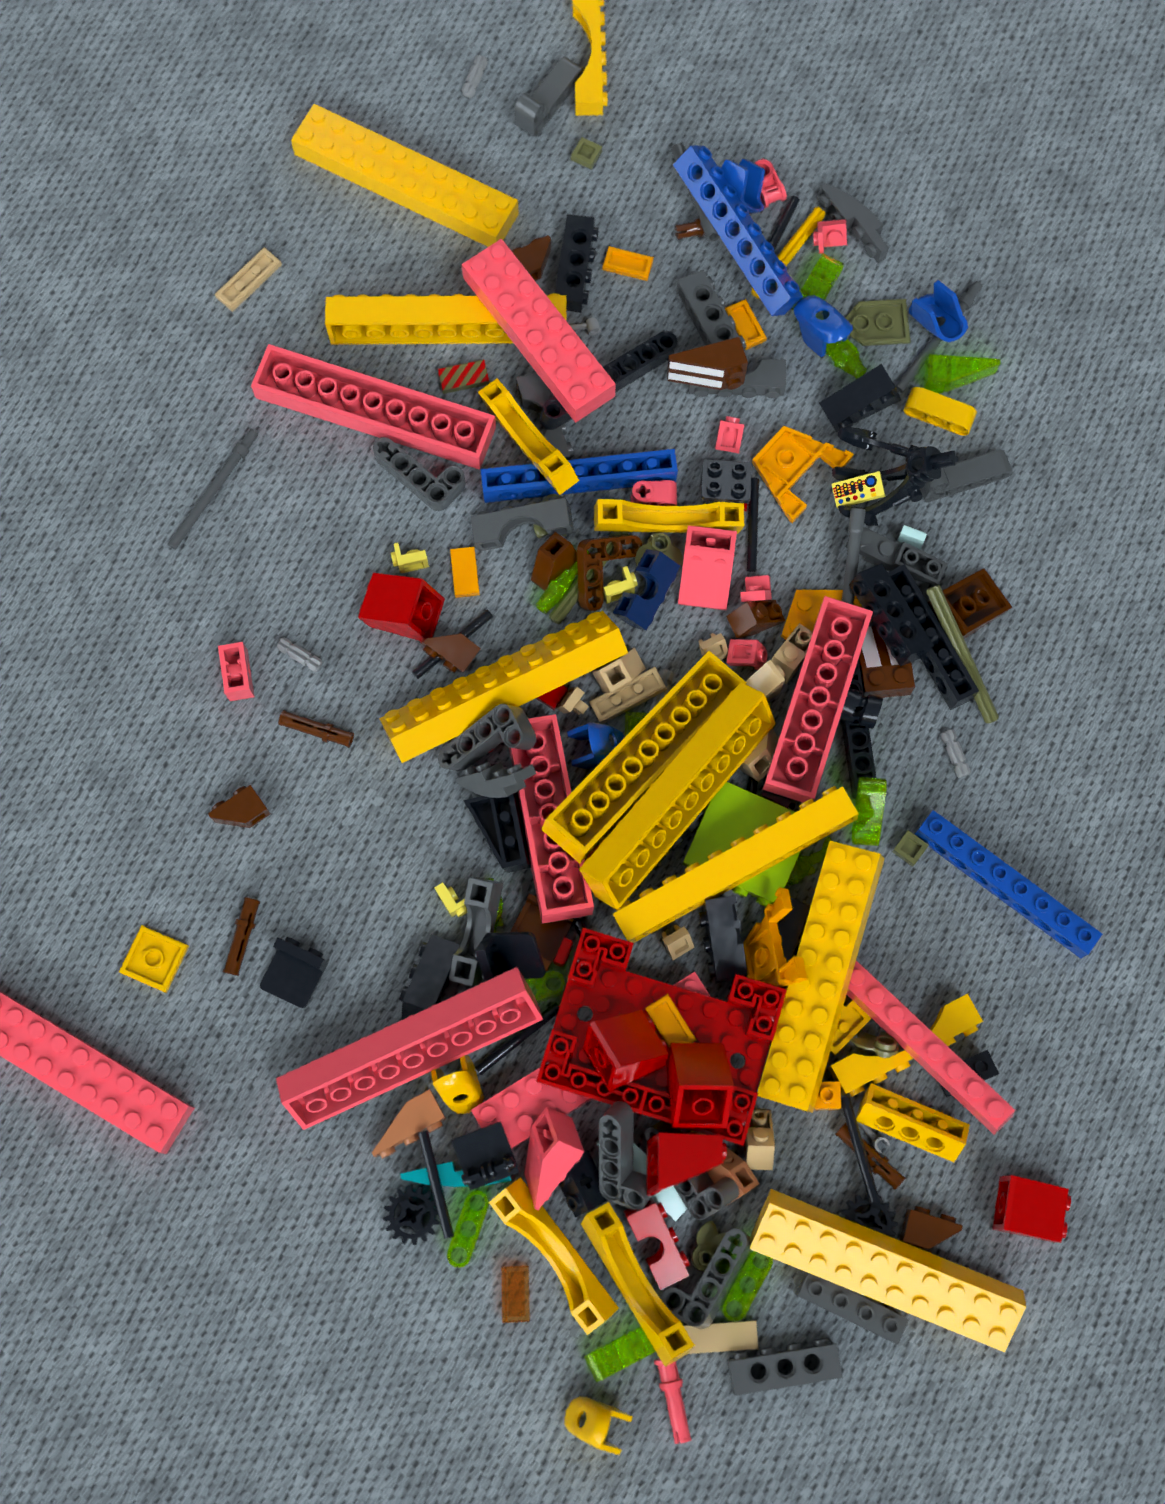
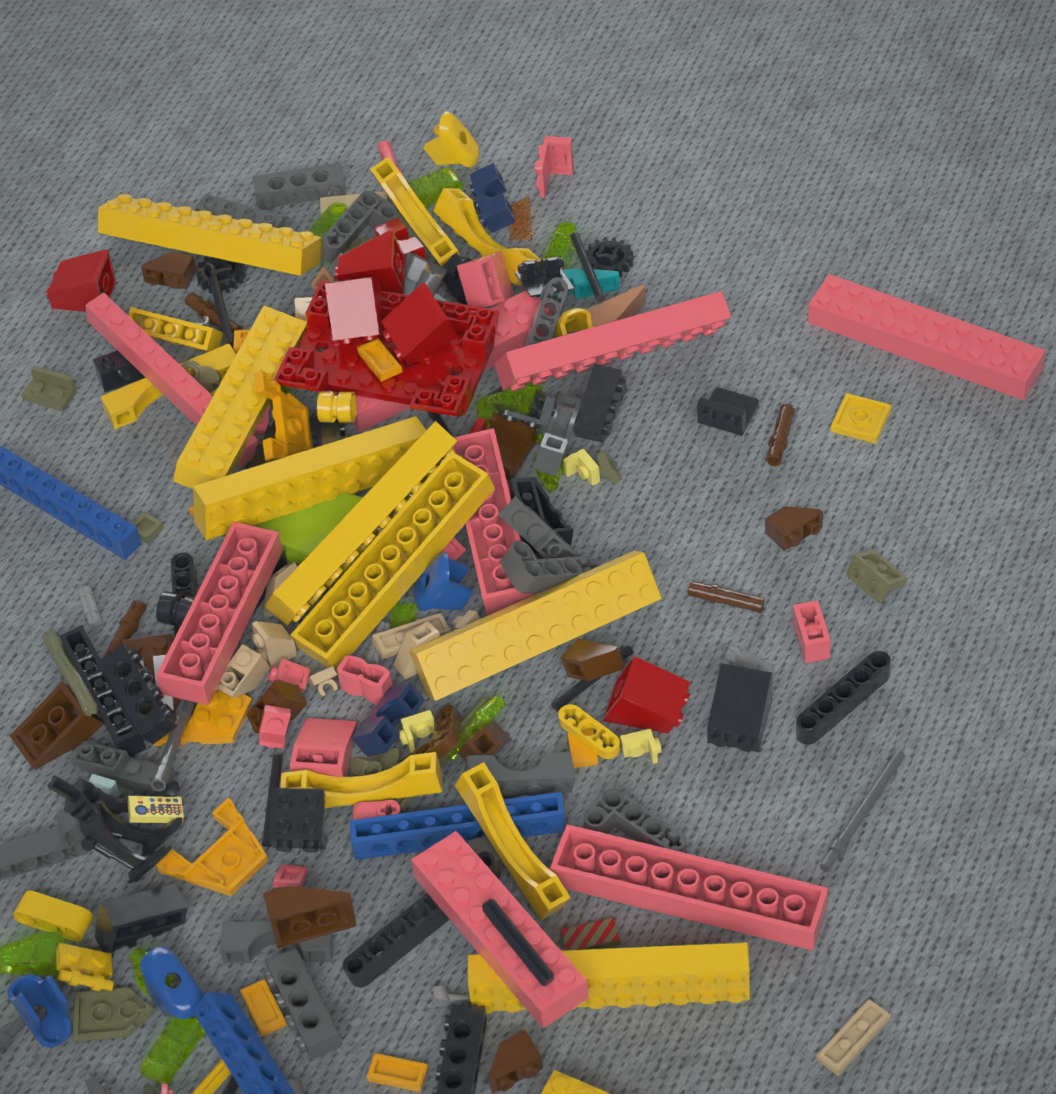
camera: 175 degrees left, 25 degrees down
clear neon green beam [852,777,887,846] -> none
none -> olive bracket [21,366,77,412]
none -> yellow plate [56,943,114,992]
none -> reddish brown pin [103,600,146,657]
none -> yellow wheel [317,391,357,423]
none -> coral brick [337,656,392,704]
none -> dark blue arch [469,163,516,233]
none -> black axle [482,899,554,986]
none -> dark grey beam [523,277,568,347]
none -> coral bracket [535,136,574,198]
none -> yellow beam [558,704,620,759]
none -> olive plate [596,450,622,484]
none -> black slope [707,663,772,752]
none -> black beam [796,651,891,745]
none -> olive bracket [846,549,908,603]

